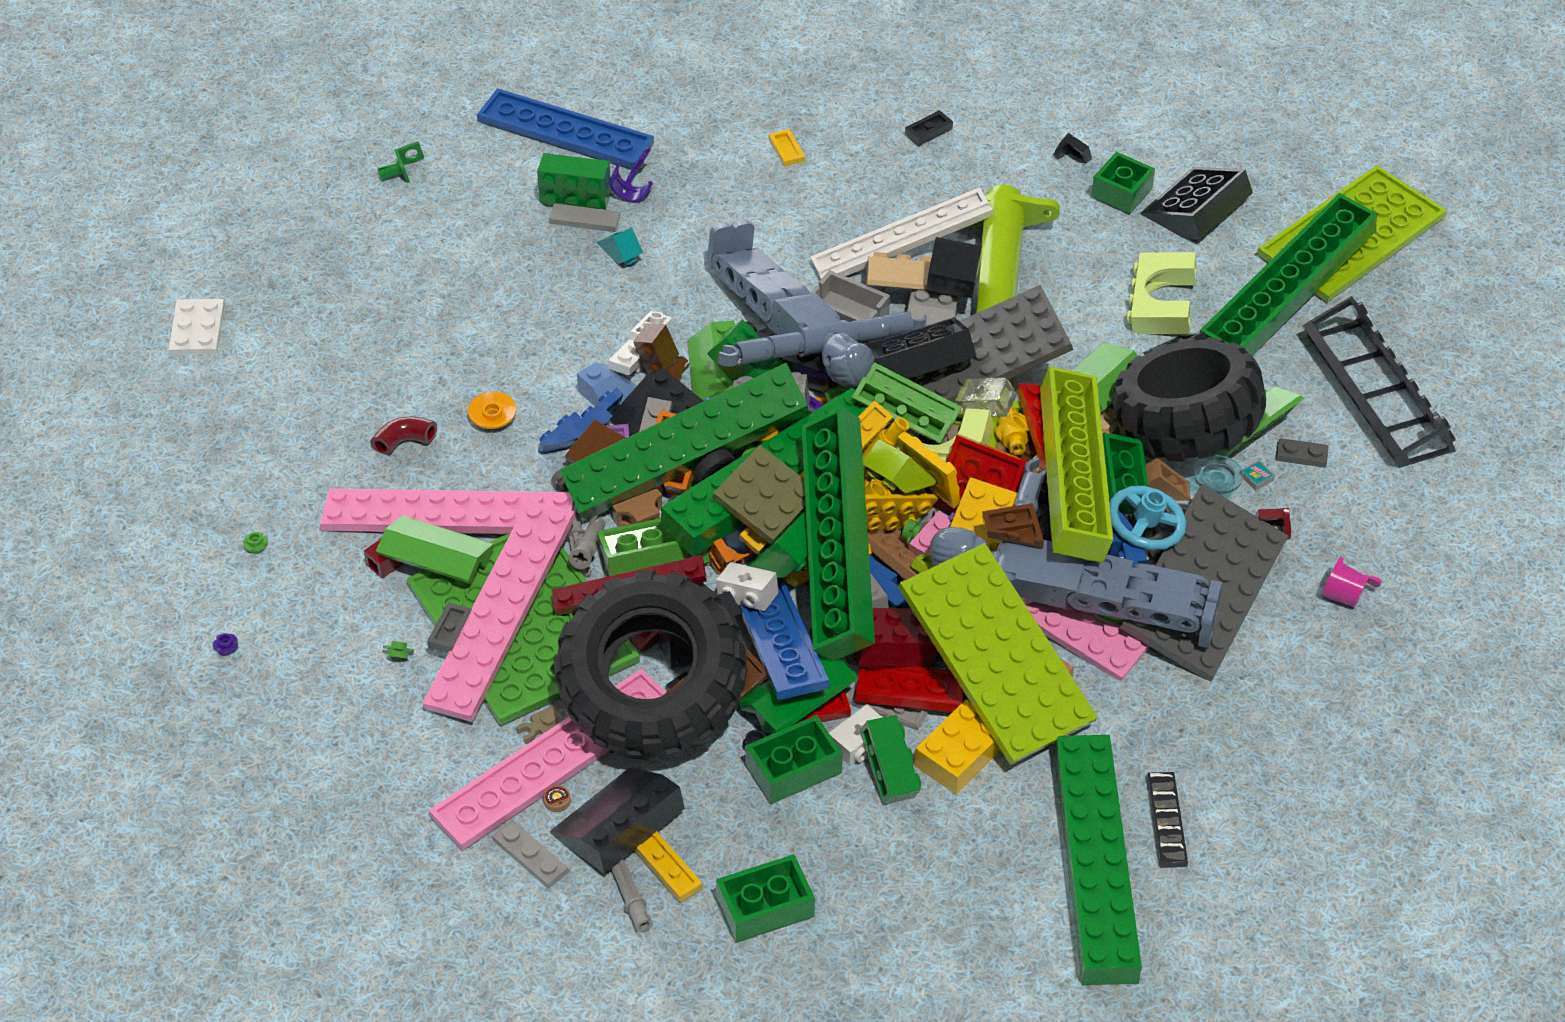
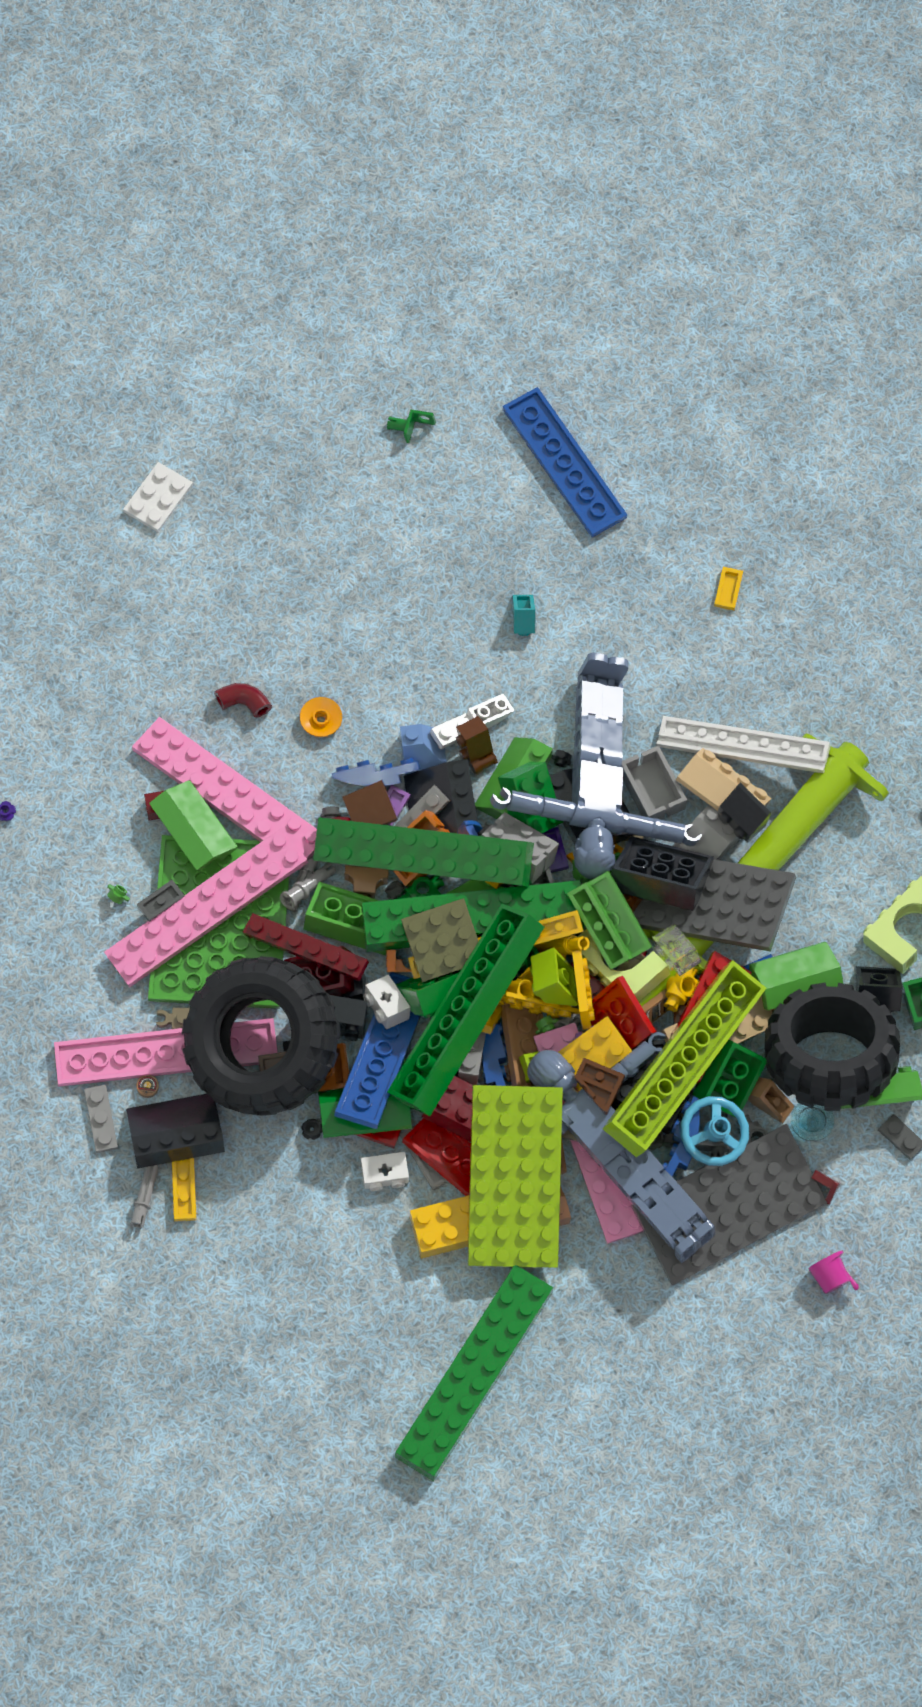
camera: 30 degrees right, 20 degrees up
bright green plate [243,532,268,554] -> none
green brick [537,153,612,210] -> none
light grey tile [549,203,620,232] -> none
dark purple helmet [609,147,653,203] -> none
black tyre [693,449,735,483] -> none
green brick [716,854,815,942] -> none
green brick [745,715,843,804] -> none
green brick [860,714,921,805] -> none
black plate [905,110,953,146] -> none
tile [1147,772,1188,868] -> none
tile [1240,460,1275,491] -> none

